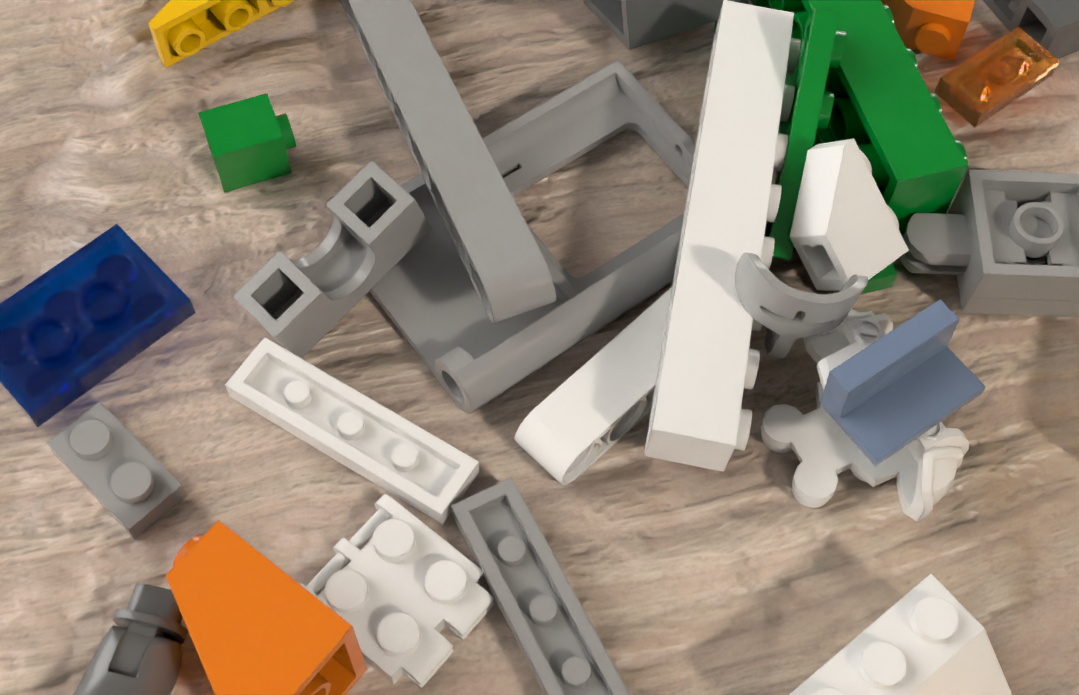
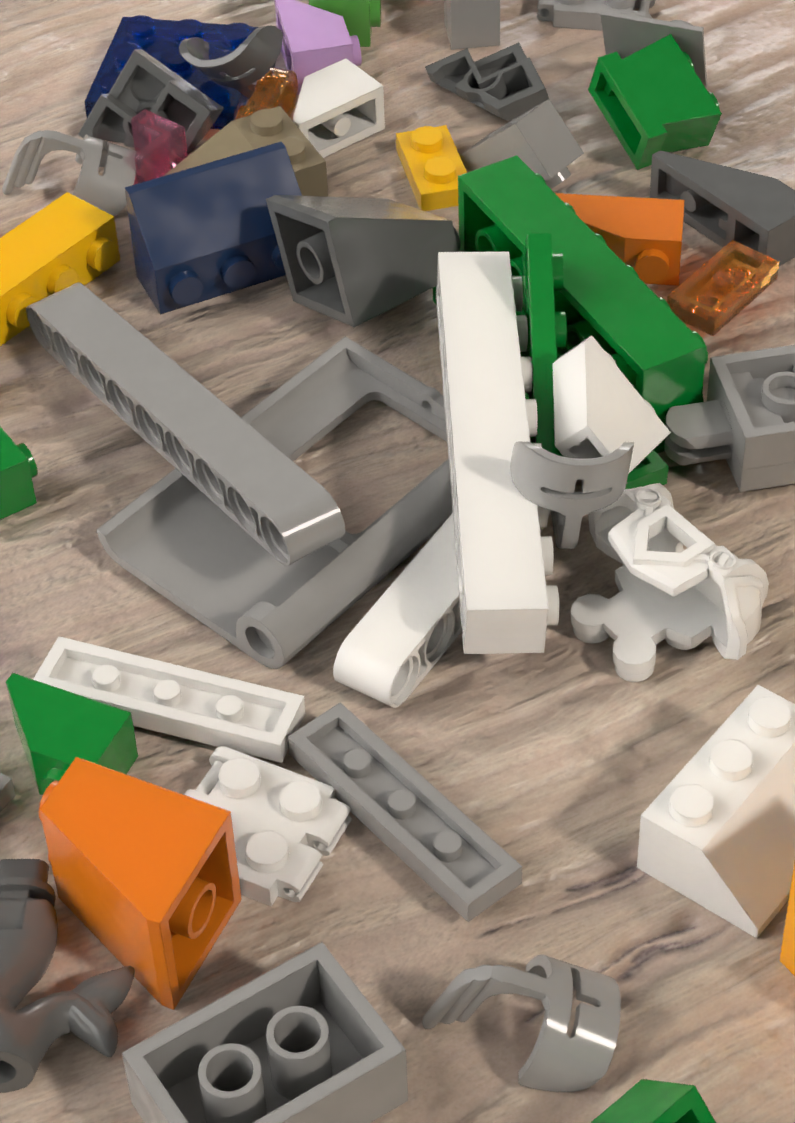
camera: 10 degrees left, 15 degrees down
light grey arch [233,160,432,358] -> none
sand blue panel [820,299,986,467] -> none
none -> green slope [6,673,138,795]

